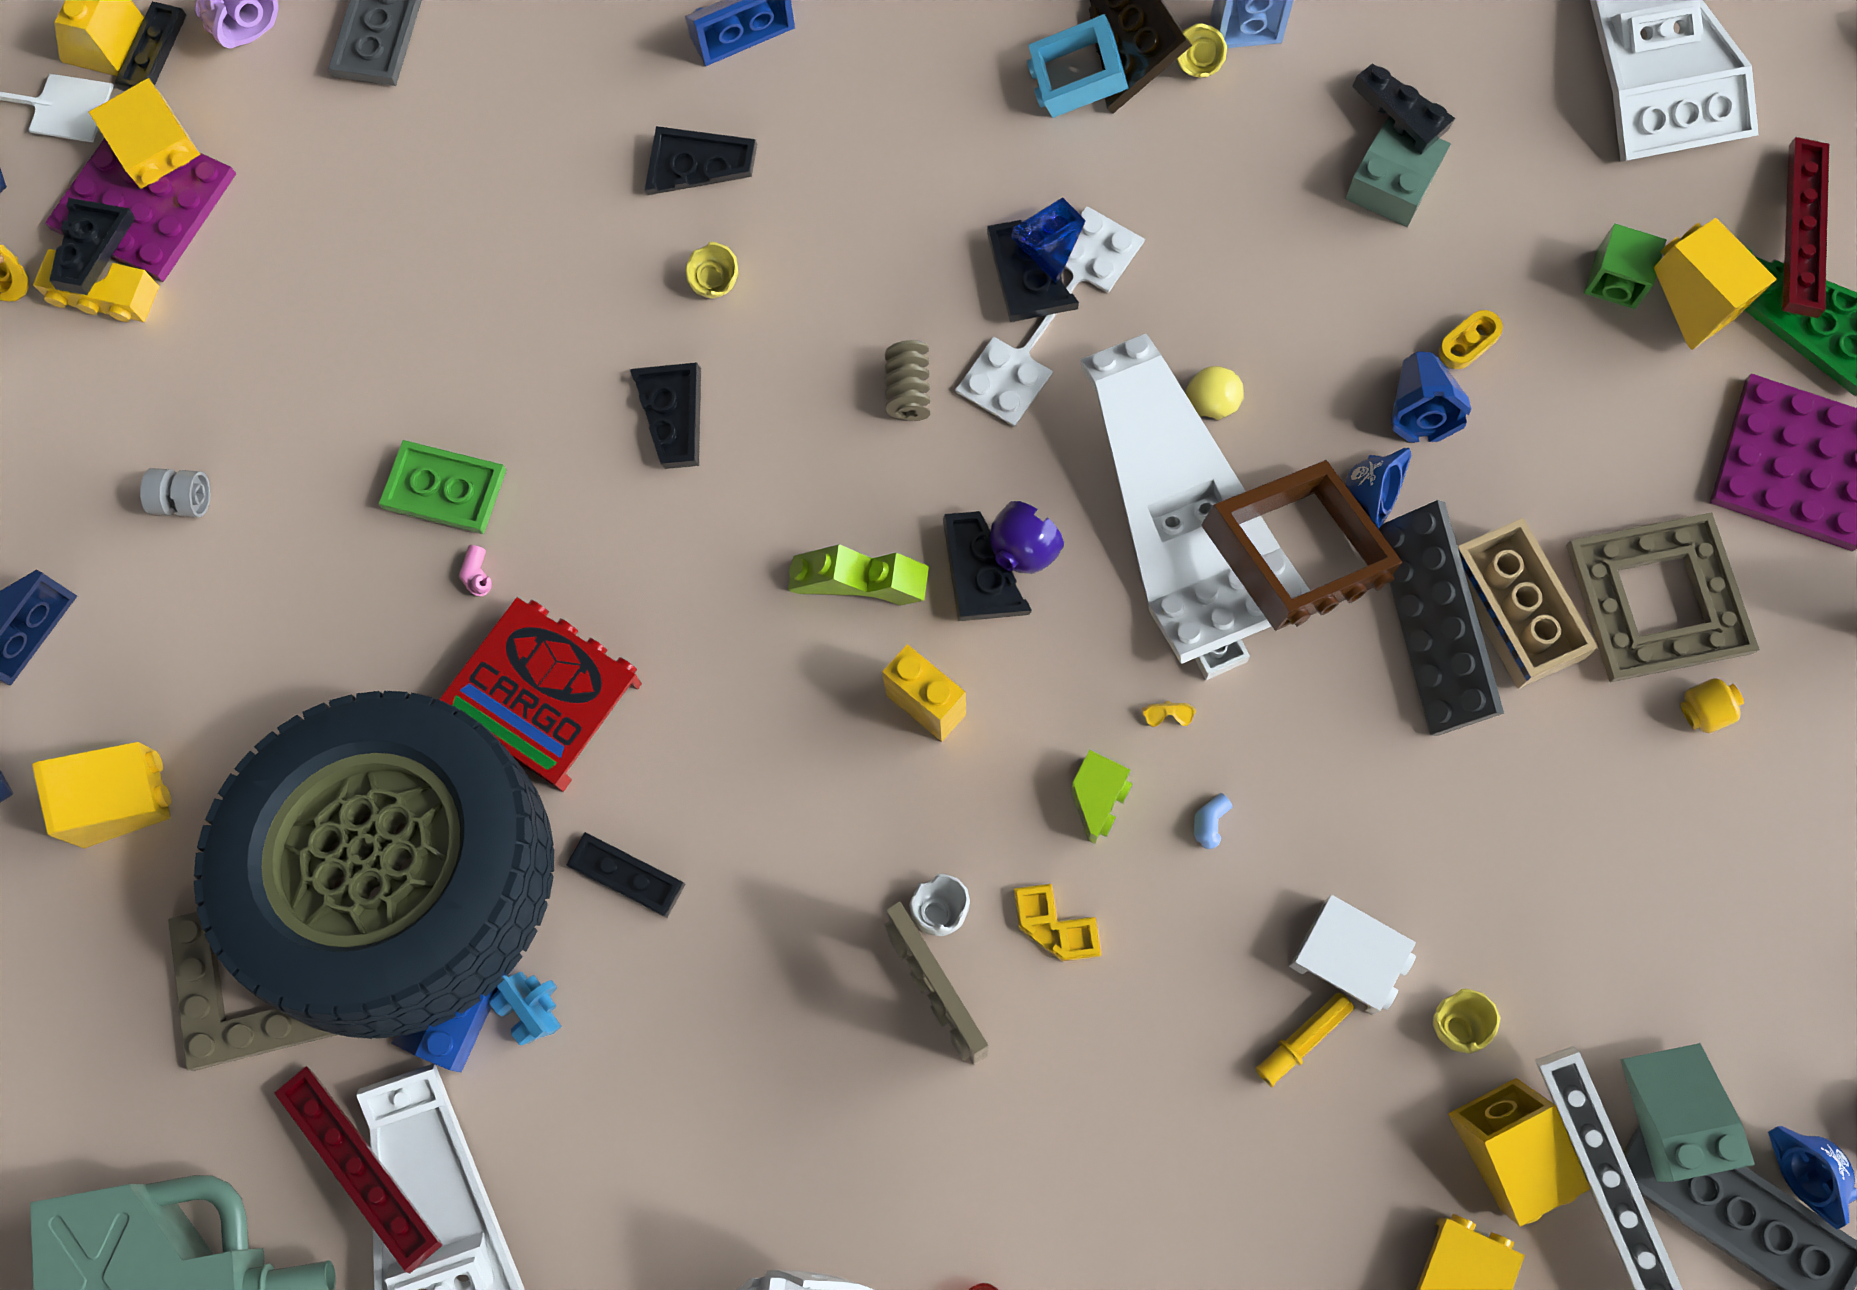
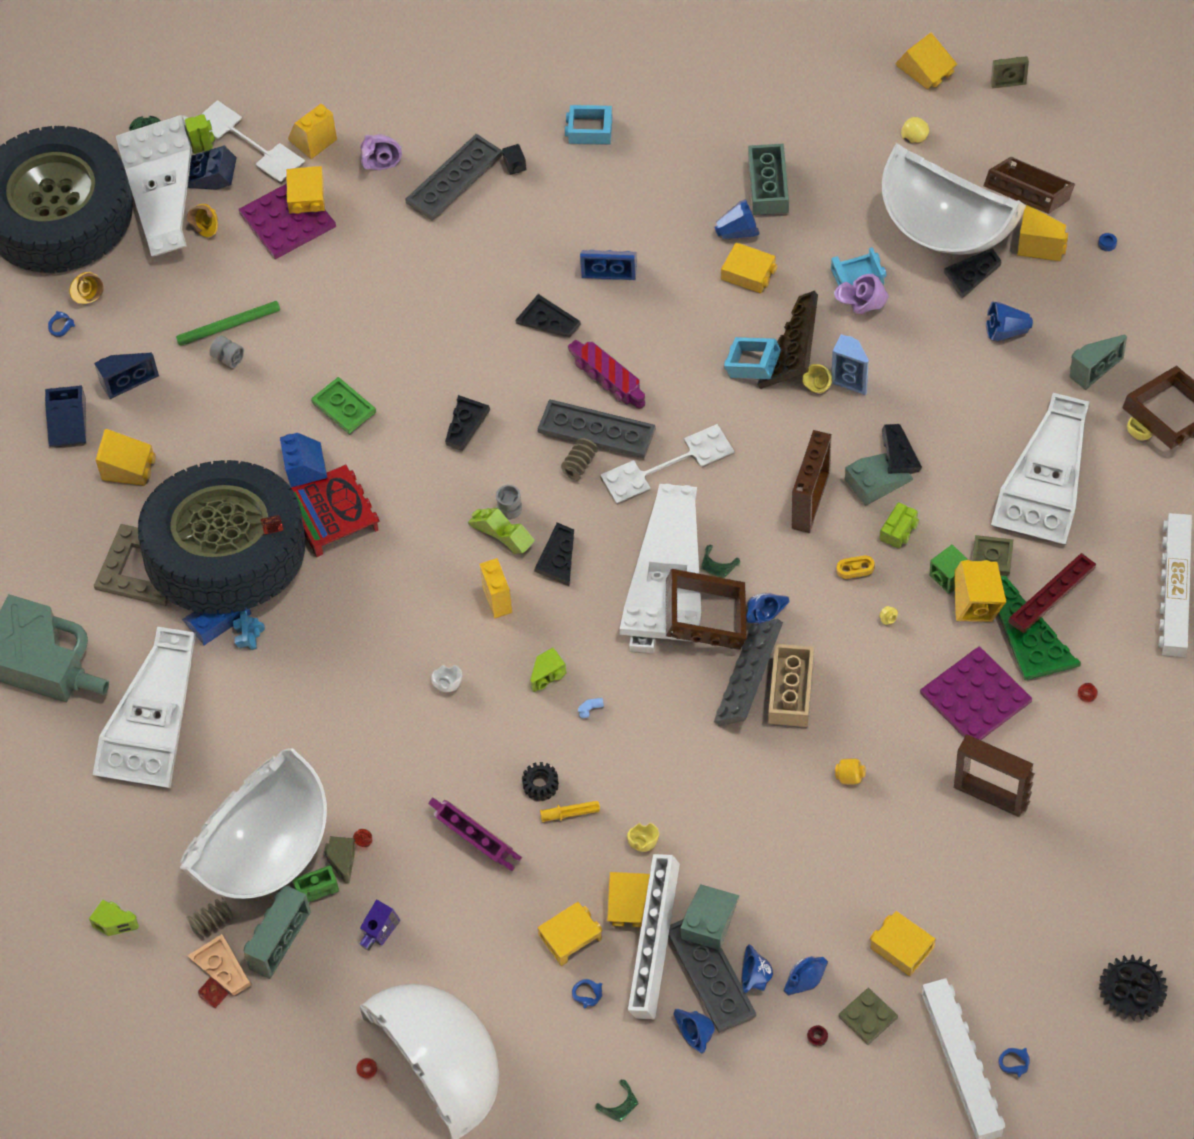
camera: 30 degrees right, 15 degrees down
yellow arch [33,249,159,322] -> none
black wing [49,197,135,295] -> none
black tile [114,1,187,91] -> none
dark red plate [274,1066,443,1274] -> none
bright pink arm [459,545,492,596] -> none
black tile [566,832,686,918] -> none
light yellow hair [685,242,739,299] -> none
dark tan plate [884,901,989,1065] -> none
black wing [987,220,1079,322] -> none
dark purple cylinder [989,501,1064,574] -> none
clear blue wing [1011,197,1086,282] -> none
yellow tile [1014,884,1101,962] -> none
yellow piece [1142,701,1196,727] -> none
light yellow hair [1185,366,1244,421] -> none
white panel [1289,895,1416,1015] -> none
blue cone [1390,351,1471,443] -> none
dark tan plate [1566,512,1760,683] -> none
none -> bright green axle [176,301,280,345]
none -> clear red slope [260,515,283,535]
none -> blue slope [280,433,327,487]
none -> magenta hinge [428,797,522,871]
none -> light grey wheel [496,485,522,519]
none -> black tyre [522,762,559,801]
none -> dark grey plate [537,399,656,459]
none -> magenta hinge [568,339,645,408]
none -> clear green helmet [701,545,740,578]
none -> reddish brown window [792,430,832,533]
none -> lime brick [879,502,919,549]
none -> light yellow plate [879,606,898,625]
none -> olive plate [972,535,1014,576]

